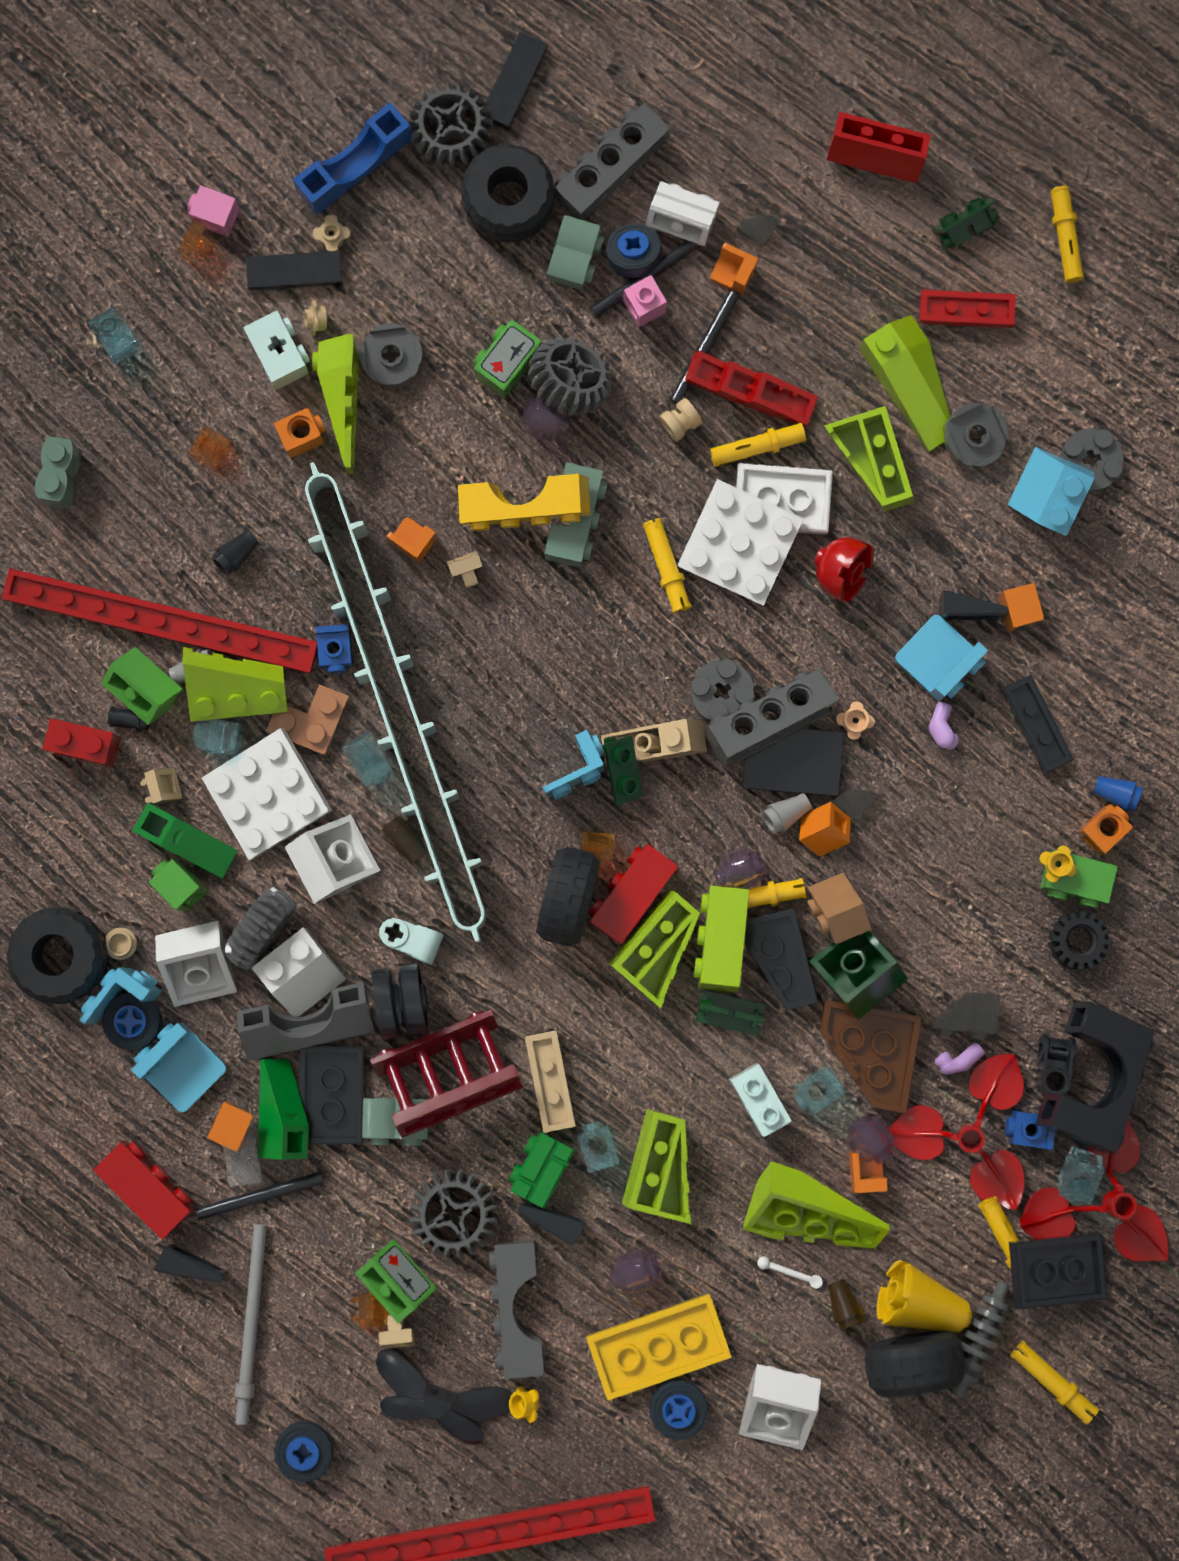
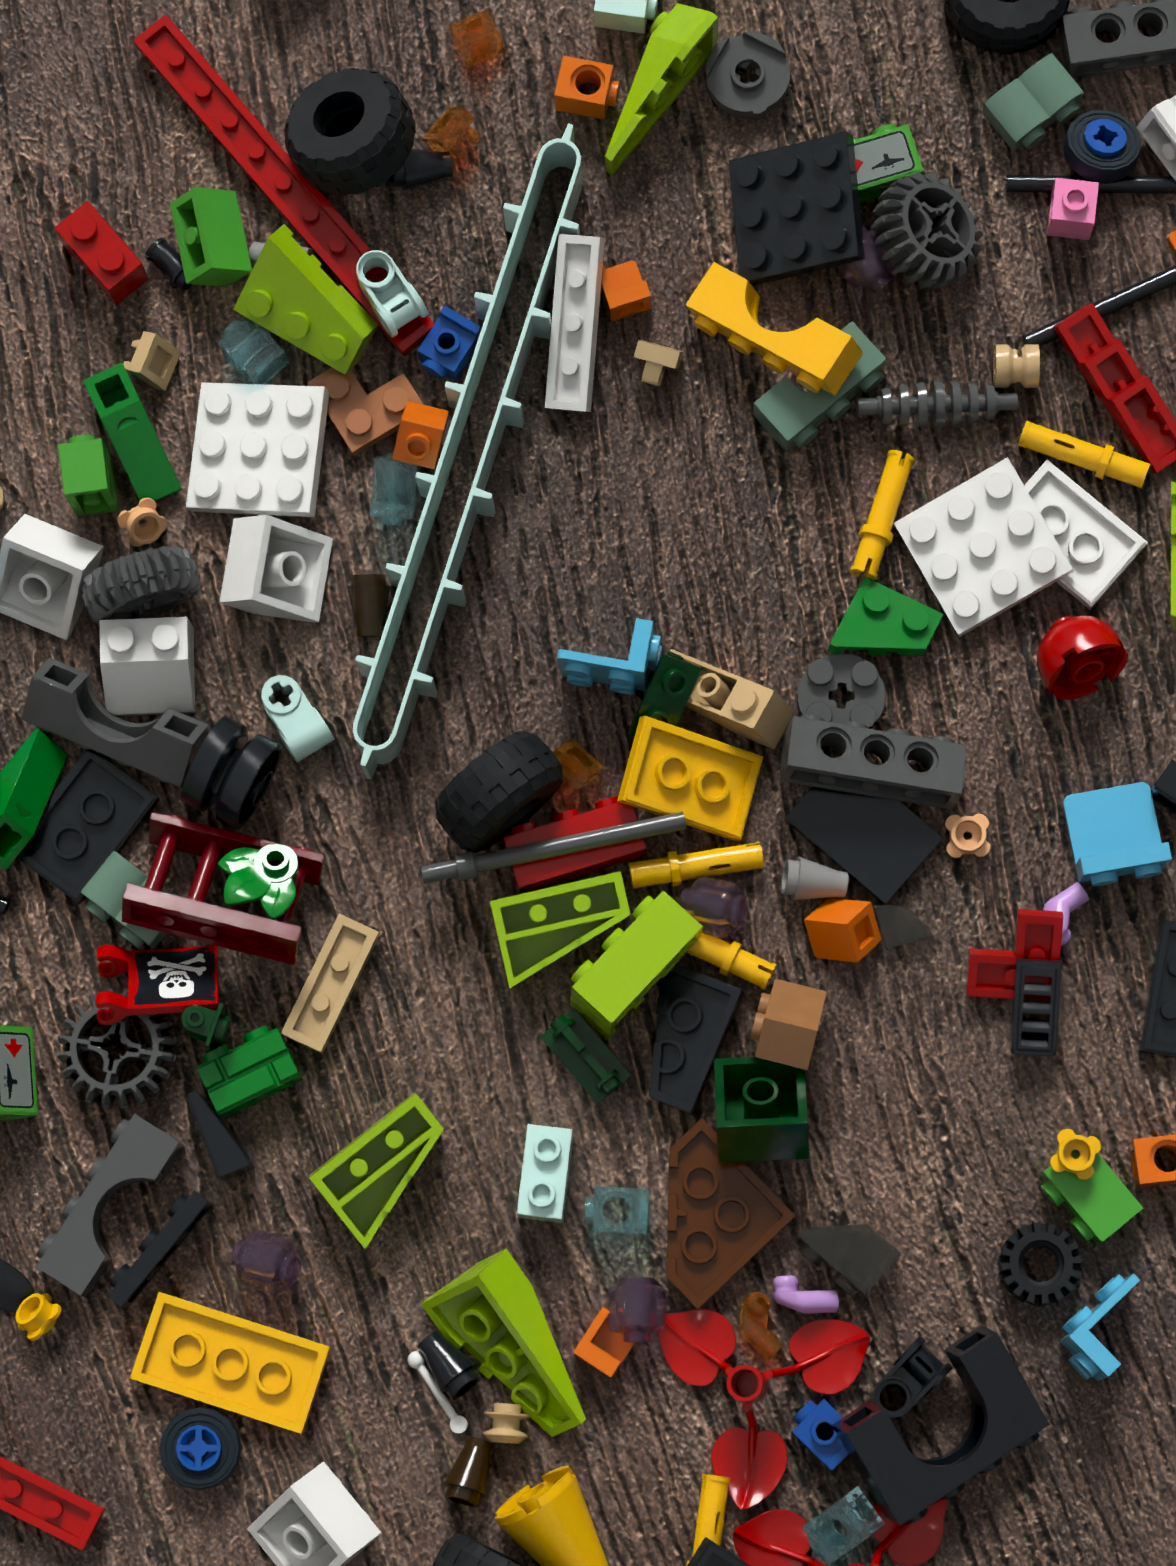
camera: 45 degrees right, 5 degrees down
clear light blue brick [577,1121,620,1173] -> none
none -> flag [95,945,218,1025]
none -> black plate [107,1190,213,1310]
none -> light nougat plate [117,498,167,547]
none -> dark green hinge [182,1002,231,1053]
none -> green plate [218,844,298,920]
none -> black tyre [284,68,416,196]
none -> light aqua piece [356,250,429,338]
none -> orange brick [392,401,449,470]
none -> black cone [418,1331,481,1400]
none -> dark grey bar [421,812,686,884]
none -> clear orange tile [422,107,481,159]
none -> tan wheel [483,1403,530,1444]
none -> white plate [545,234,605,412]
none -> yellow tile [617,716,763,841]
none -> yellow pin [628,842,764,889]
none -> black plate [729,131,865,286]
none -> clear orange arm [739,1291,783,1361]
none -> green wing [827,577,944,656]
none -> dark grey piece [856,380,1018,429]
none -> red plate [966,909,1063,1001]
none -> black slope [1009,958,1062,1056]
none -> medium azure bracket [1059,1273,1140,1381]

